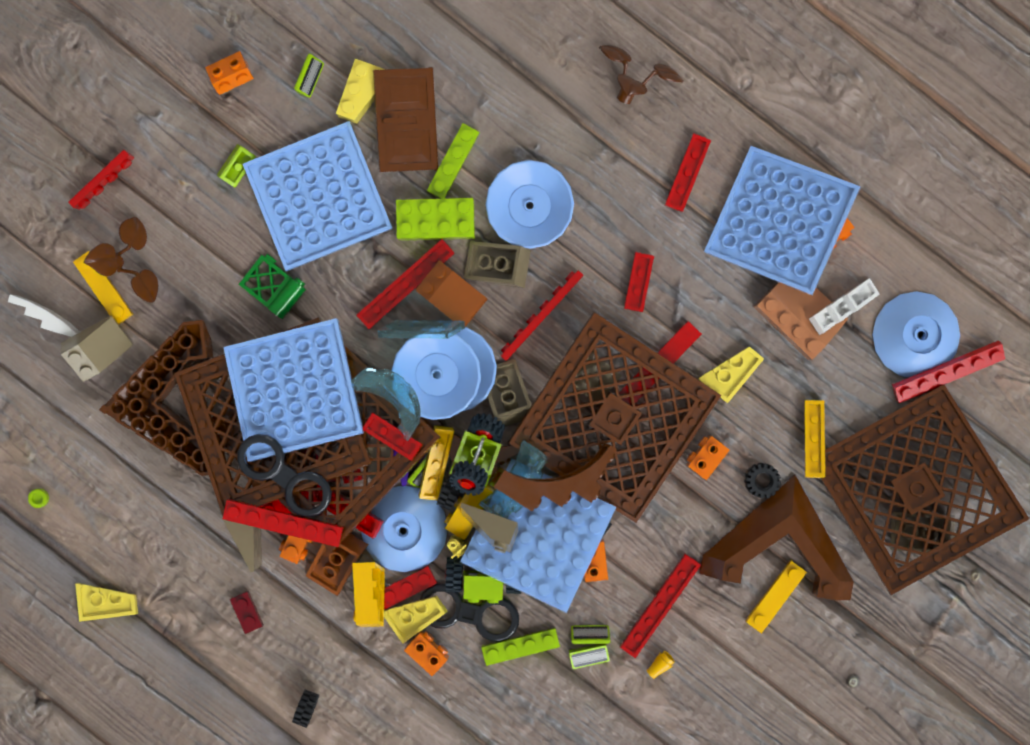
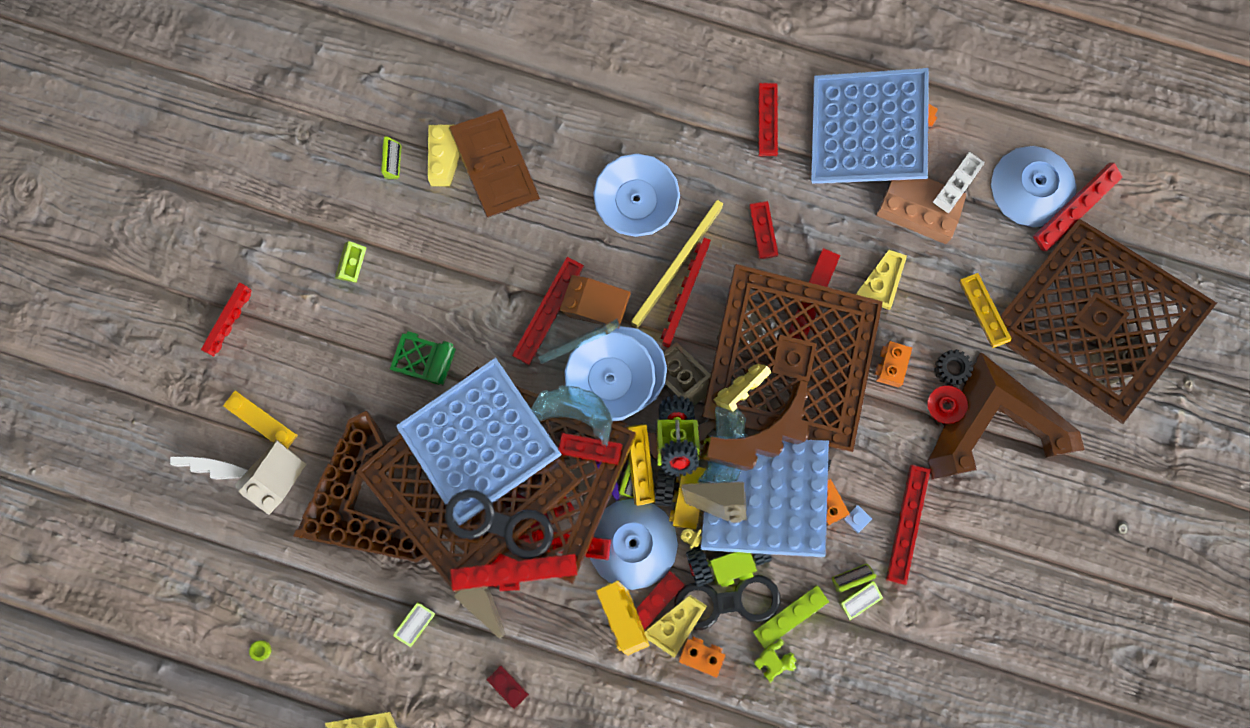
camera: 20 degrees left, 10 degrees down
reddish brown plant [83,217,159,303] -> none
orange brick [205,51,254,95] -> none
light blue plate [243,121,393,271] -> none
orange brick [279,535,312,564] -> none
dark orange slope [306,533,369,596] -> none
lime brick [396,198,475,241] -> none
lime plate [427,123,480,199] -> none
dark tan slope [464,241,531,288] -> none
reddish brown plant [599,45,684,104] -> none
yellow cone [647,651,675,679] -> none
yellow plate [745,560,807,634] -> none
none -> slope [393,602,435,647]
none -> light yellow tile [631,200,723,329]
none -> light yellow wing [714,364,771,411]
none -> lime animal [753,639,796,683]
none -> light blue plate [843,505,872,533]
none -> red dish [927,386,968,424]

